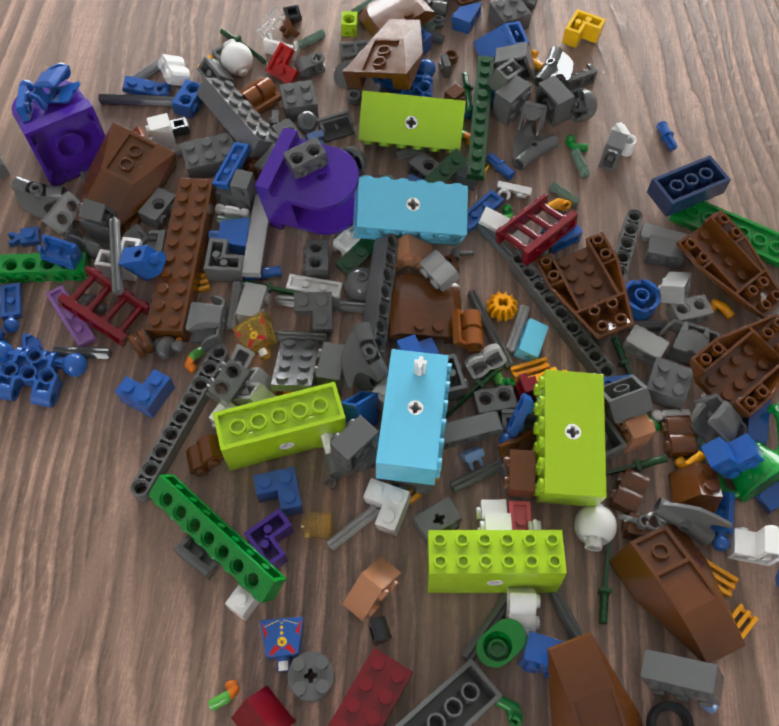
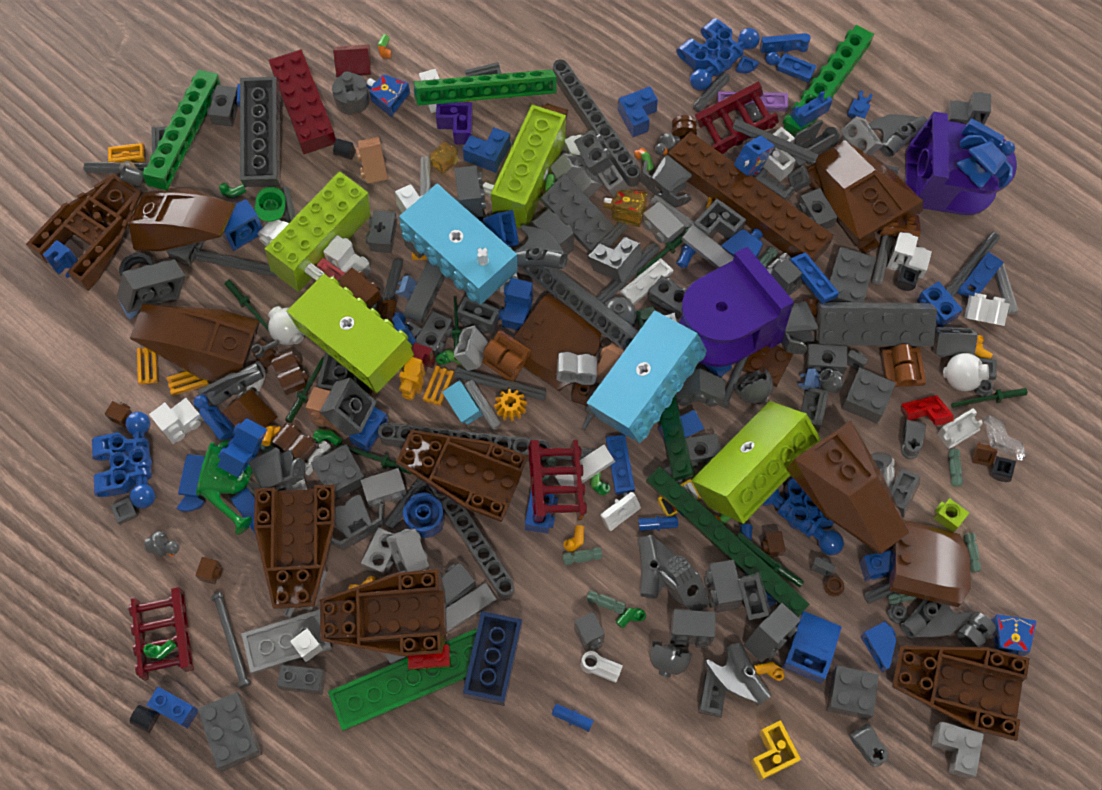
camera: 130 degrees right, 5 degrees up
dark grey brick [79,198,117,228] -> none
dark grey brick [283,137,329,180] -> none

